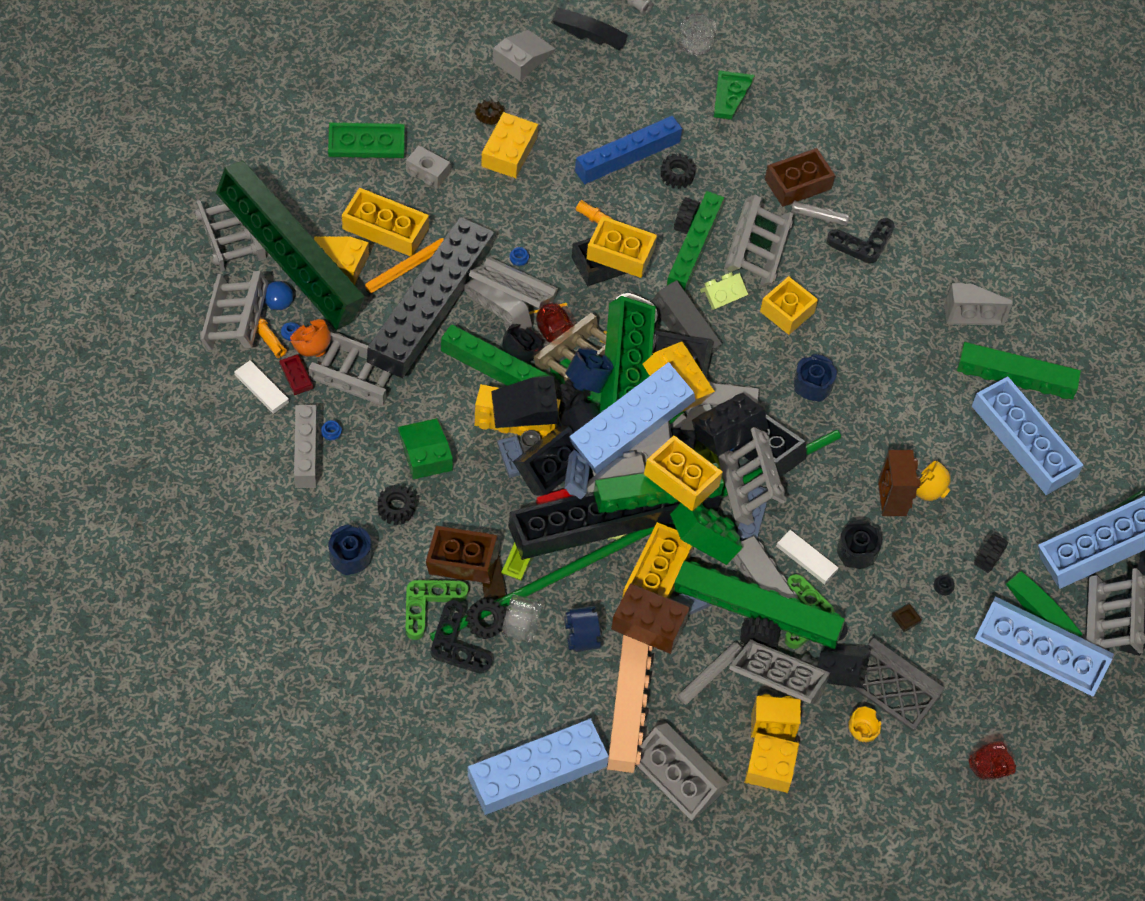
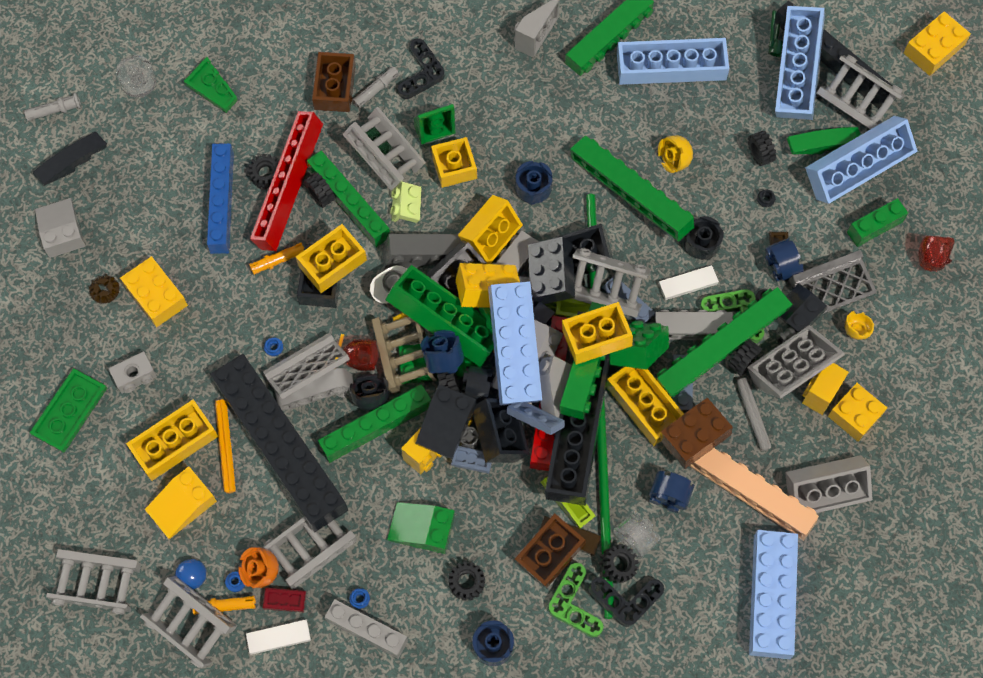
camera: 55 degrees left, 10 degrees up
dark green brick [216,160,365,330] -> none
reddish brown brick [878,450,920,516] -> none
none -> red brick [250,111,323,251]
none -> green slope [413,104,456,145]
none -> yellow brick [458,195,523,264]
none -> green brick [570,135,694,242]
none -> dark blue brick [765,238,804,282]
none -> green brick [847,198,908,247]

